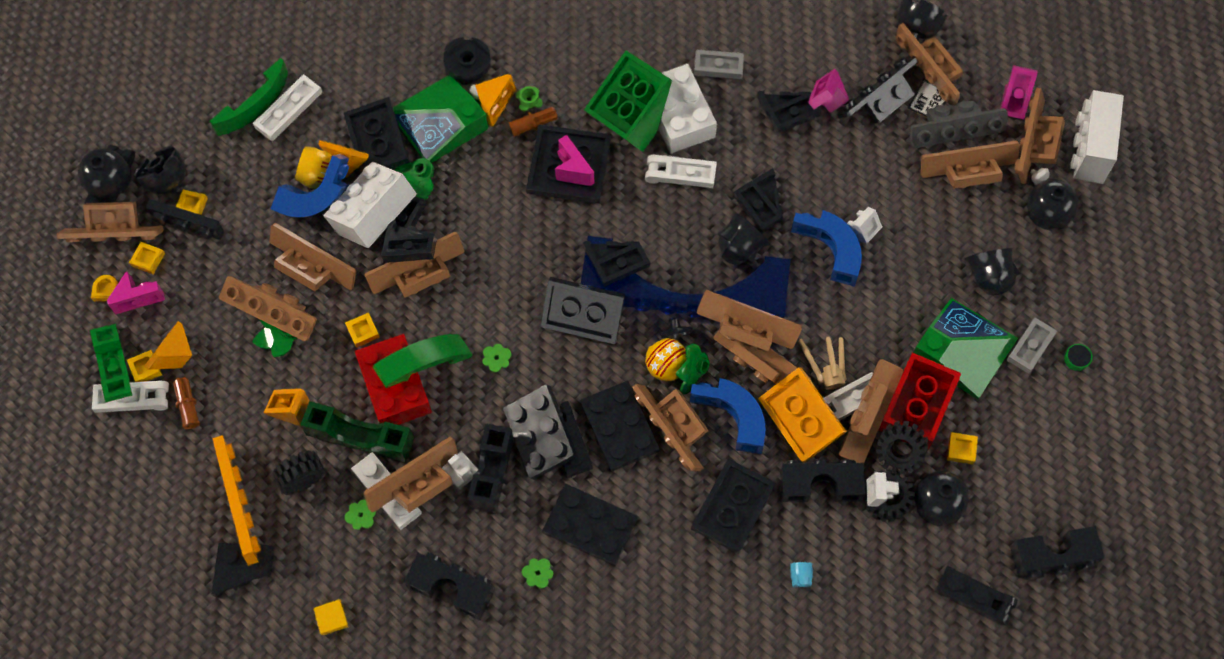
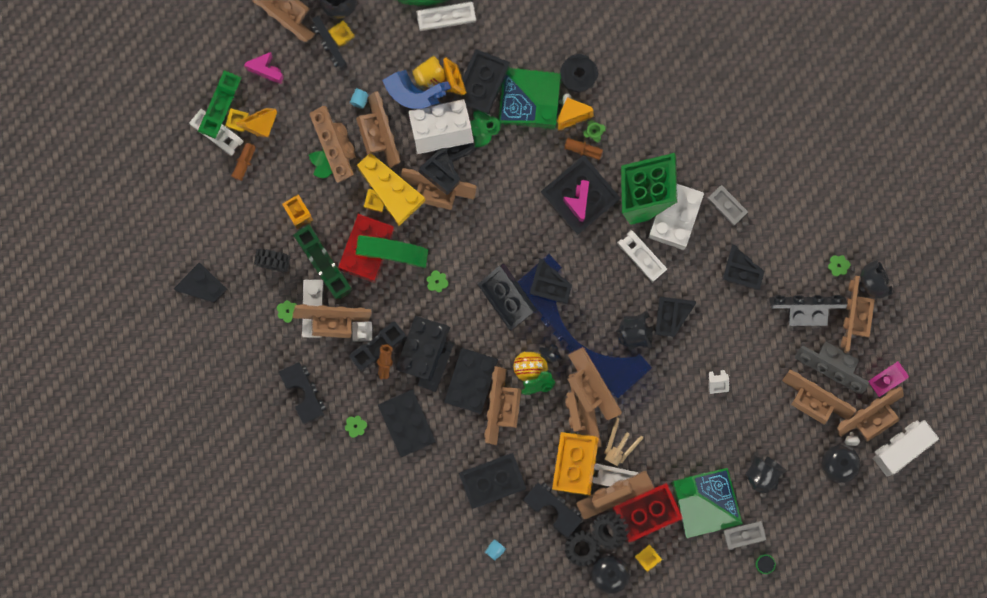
camera: 35 degrees right, 15 degrees up
yellow tile [91,275,118,301] -> none
yellow tile [129,242,165,275] -> none
light orange plate [212,435,261,566] -> none
yellow tile [313,599,349,636] -> none
blue arch [690,378,766,454] -> none
blue arch [791,210,862,287] -> none
dark pink slope [808,69,849,112] -> none
white tile [866,472,899,507] -> none
sticker [907,79,946,117] -> none
none -> medium azure hose [350,88,369,109]
none -> yellow wing [357,153,425,226]
none -> dark orange axle [377,345,393,380]
none -> bright green plant [828,255,850,277]

